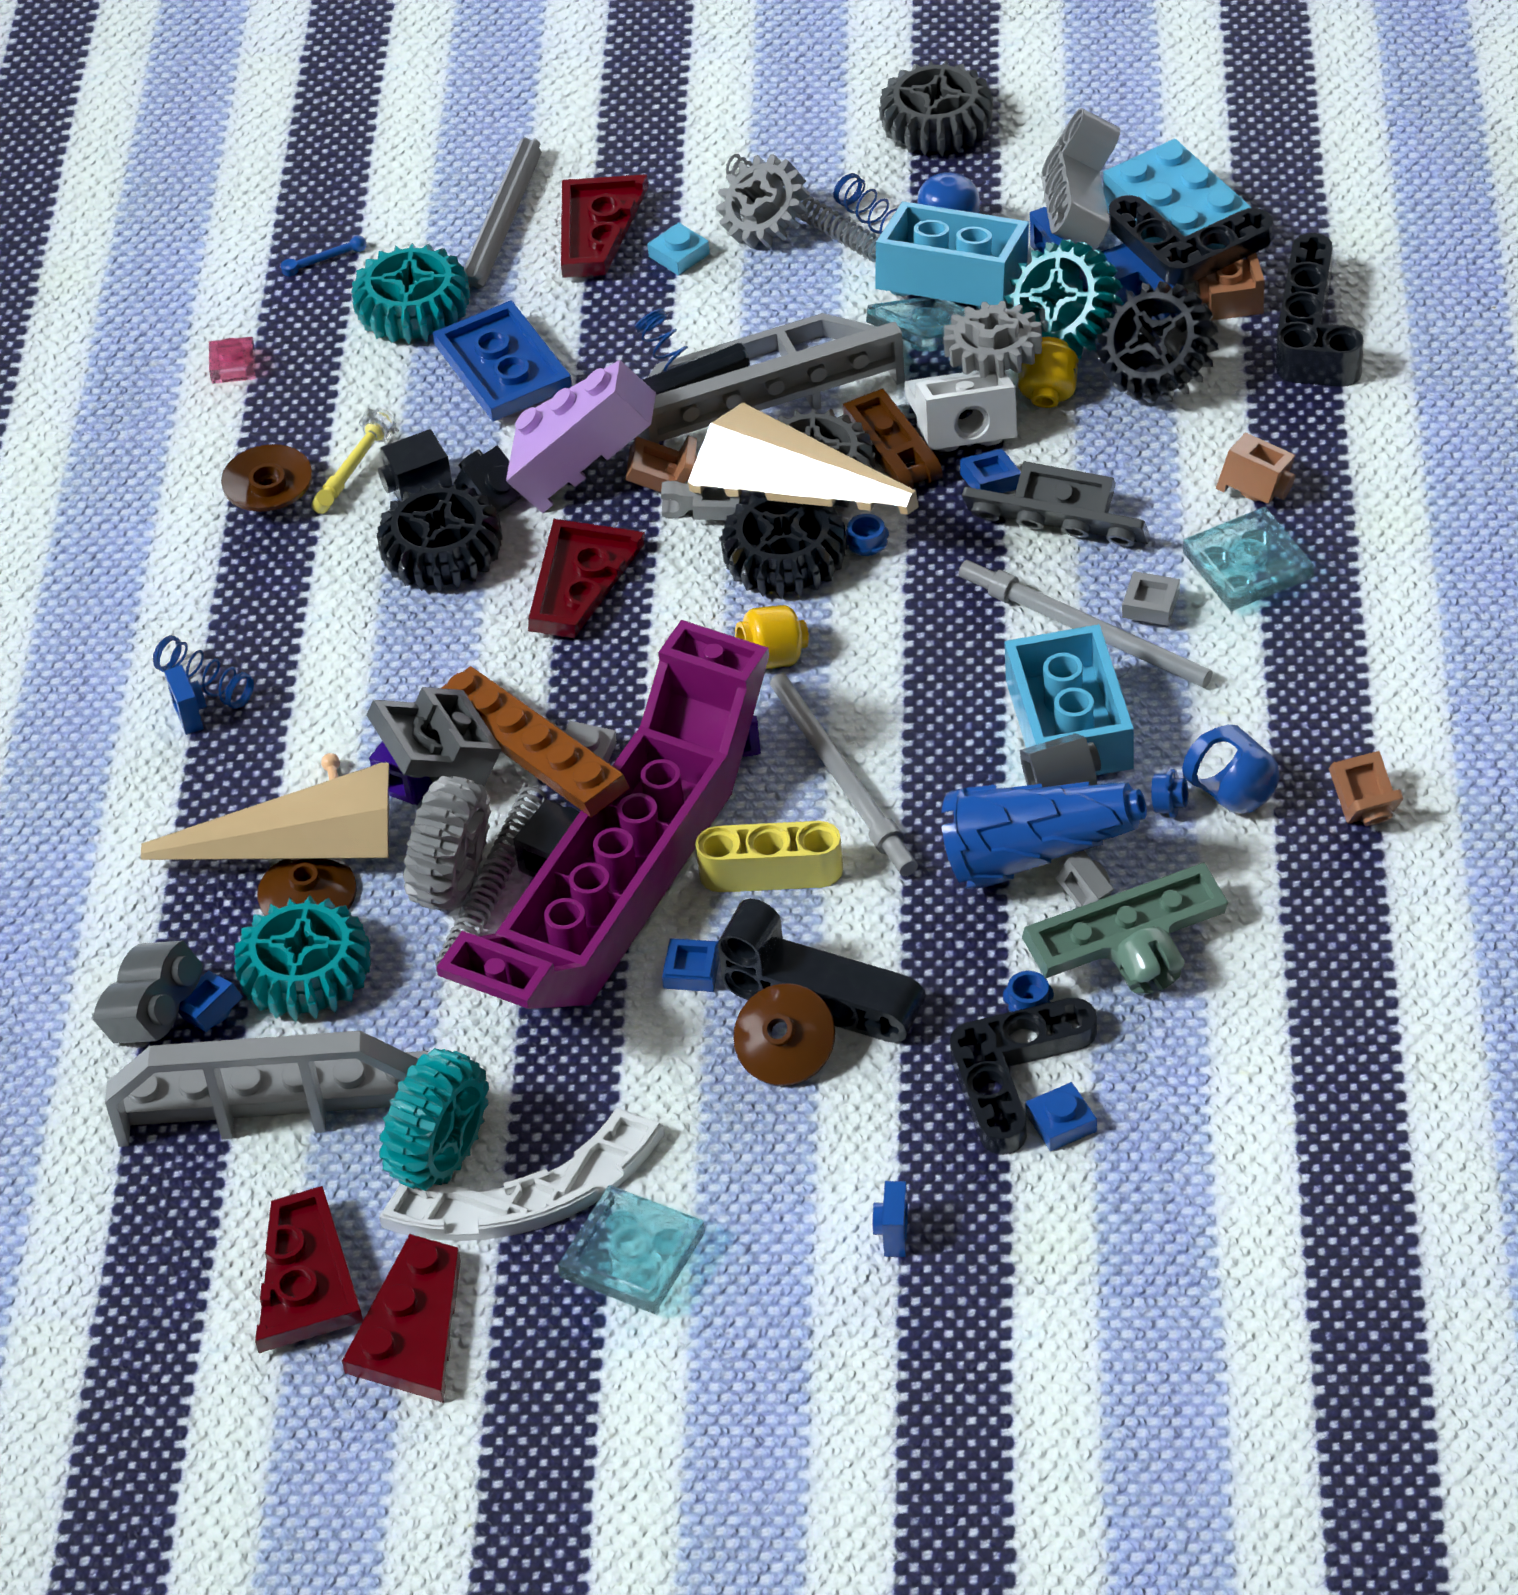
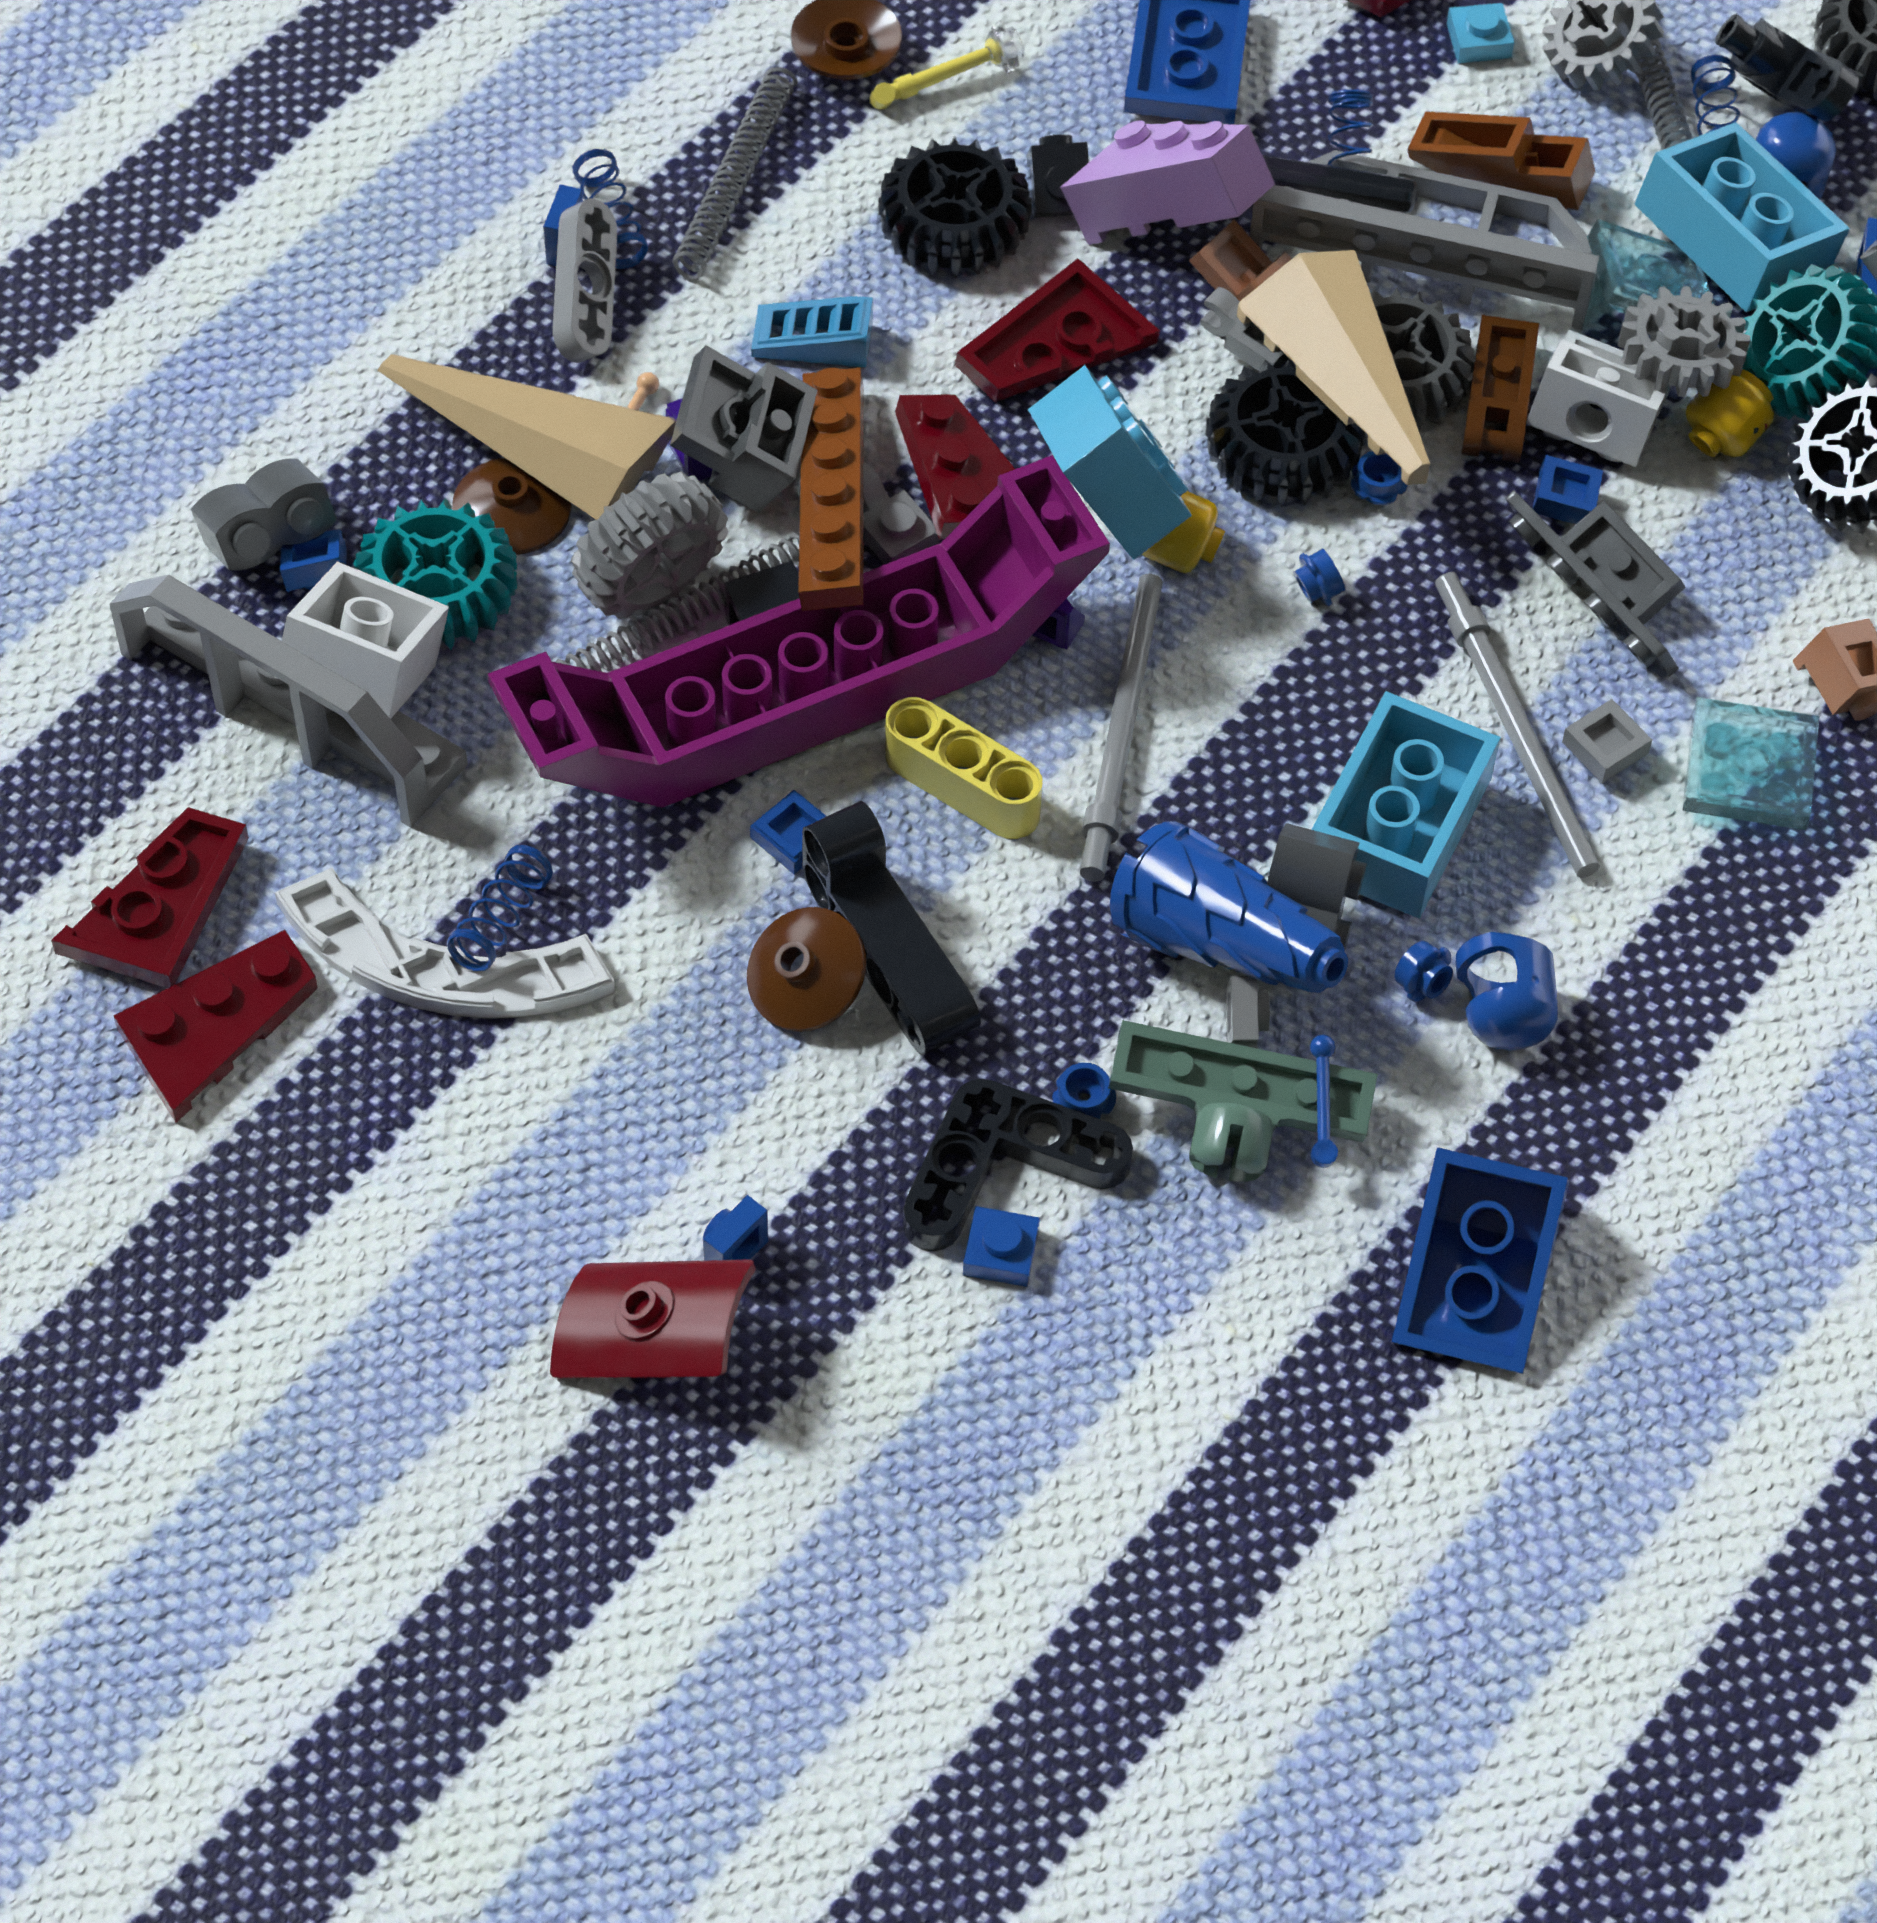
camera: 30 degrees right, 10 degrees up
black brick [378,429,453,501] -> none
teal gear [379,1048,489,1191] -> none
clear light blue plate [558,1185,705,1314] -> none
nougat bracket [1329,751,1404,826] -> none
none -> white brick [274,562,449,719]
none -> blue piece [447,845,553,971]
none -> dark red shield [550,1260,756,1378]
none -> light grey beam [553,198,617,363]
none -> light grey piece [673,67,797,280]
none -> dark azure slope [751,296,873,368]
none -> dark red wing [895,394,1015,539]
none -> medium azure brick [1028,365,1192,560]
none -> blue plate [1293,548,1346,606]
none -> blue hinge [1310,1034,1338,1168]
none -> blue slope [1392,1147,1569,1374]
none -> dark orange slope [1407,111,1596,210]
none -> black piece [1715,14,1859,122]

